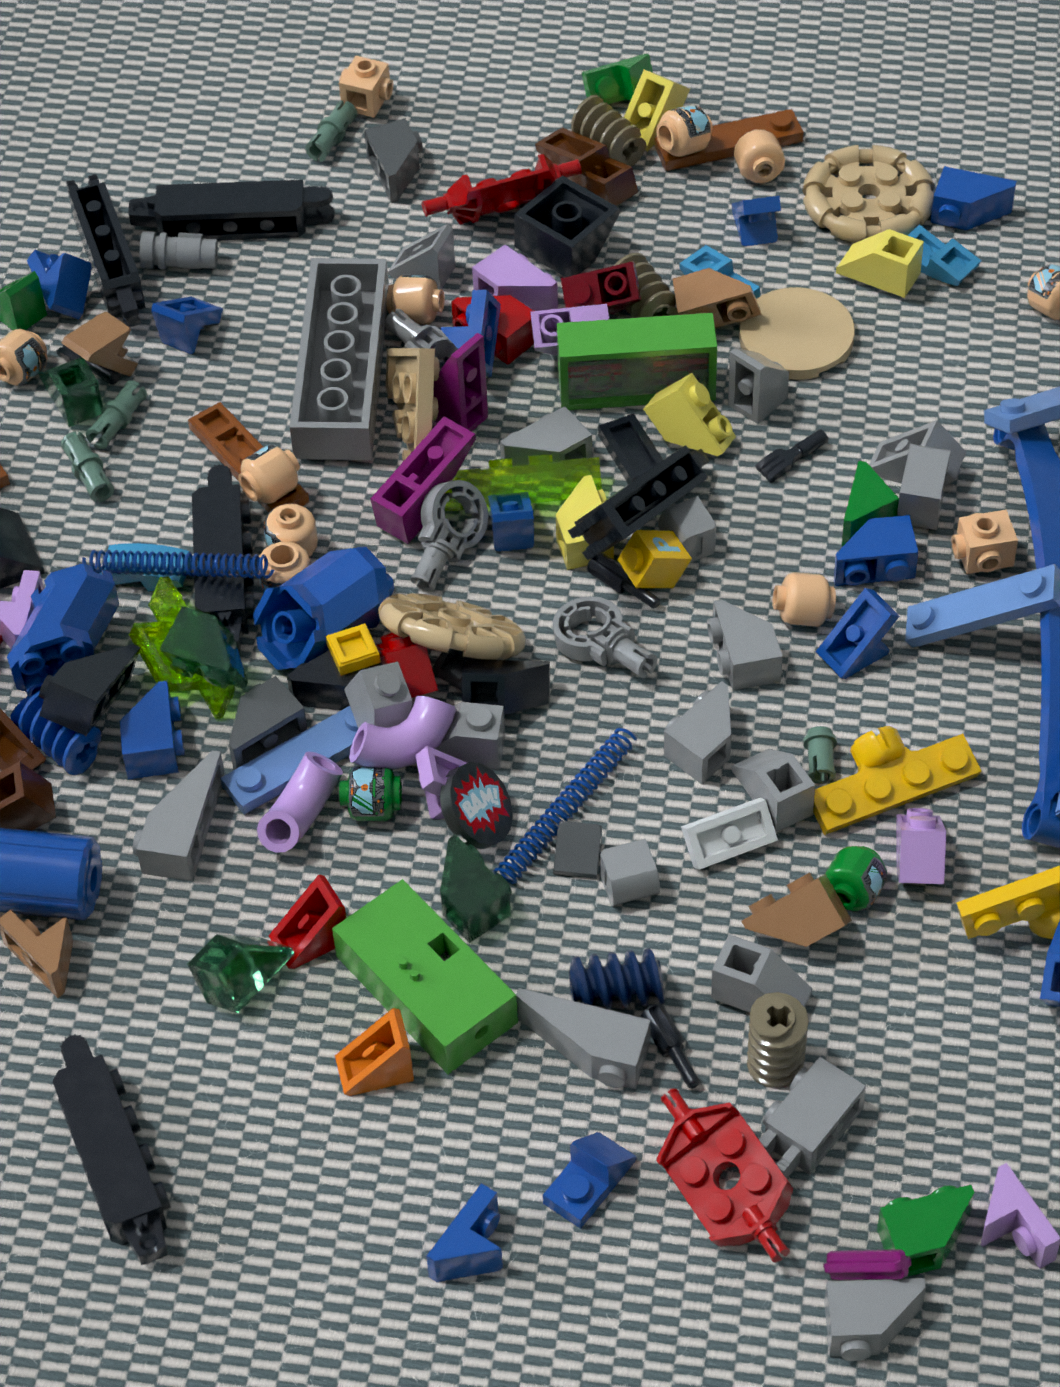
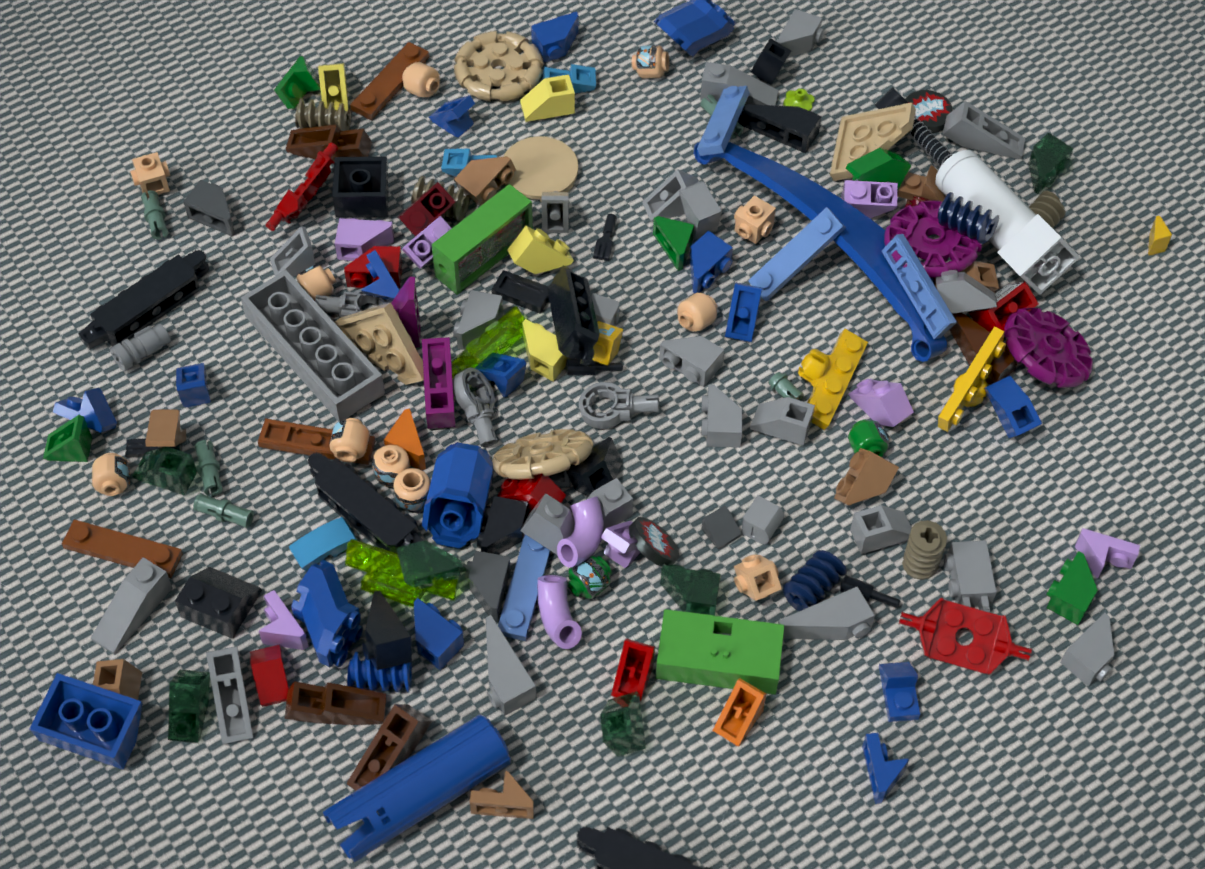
camera: 45 degrees left, 5 degrees up
black hinge [66,174,146,327] -> none
blue piece [82,549,274,579] -> none
yellow tile [326,623,380,676] -> none
blue piece [493,728,637,884] -> none
light nougat head [656,105,713,157] -> none
white plate [681,798,778,870] -> none
magenta axle [823,1249,911,1280] -> none
none -> orange slope [384,408,426,470]
none -> light nougat brick [734,554,782,601]

